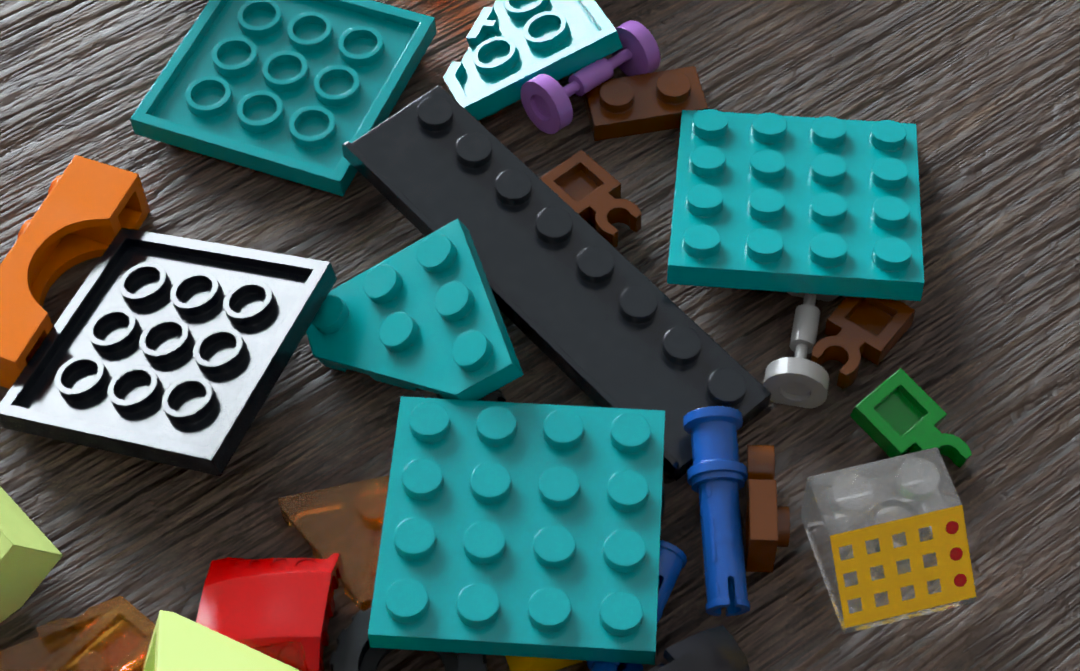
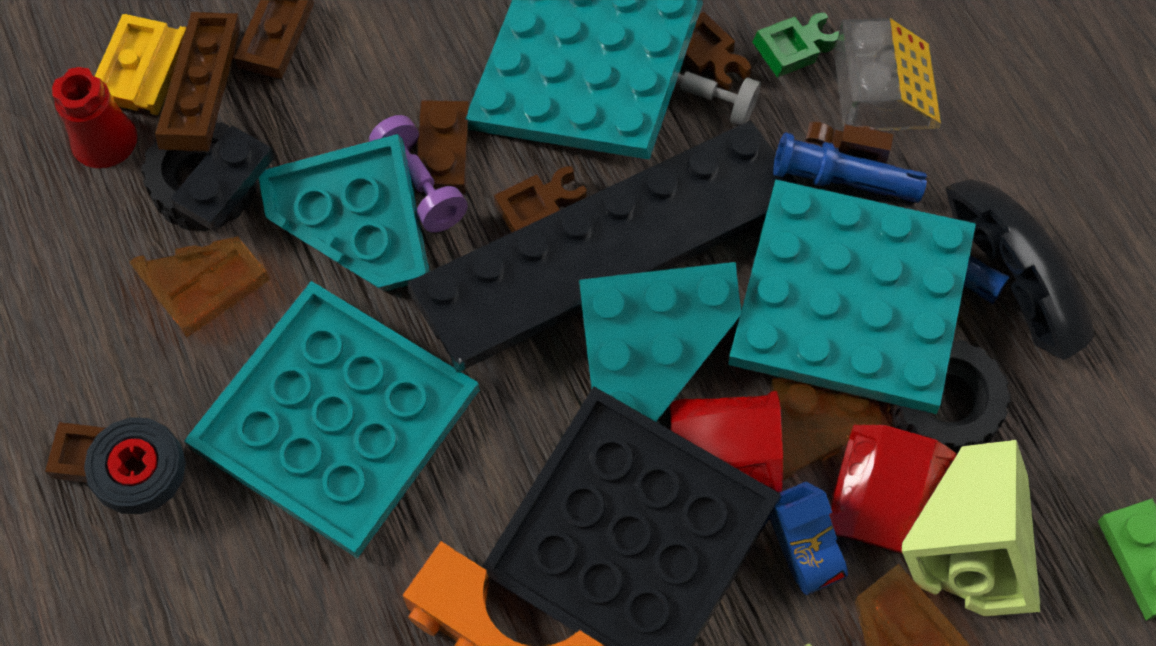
camera: 80 degrees left, 10 degrees up
none -> red slope [670,391,783,493]
none -> blue leg [770,481,848,595]

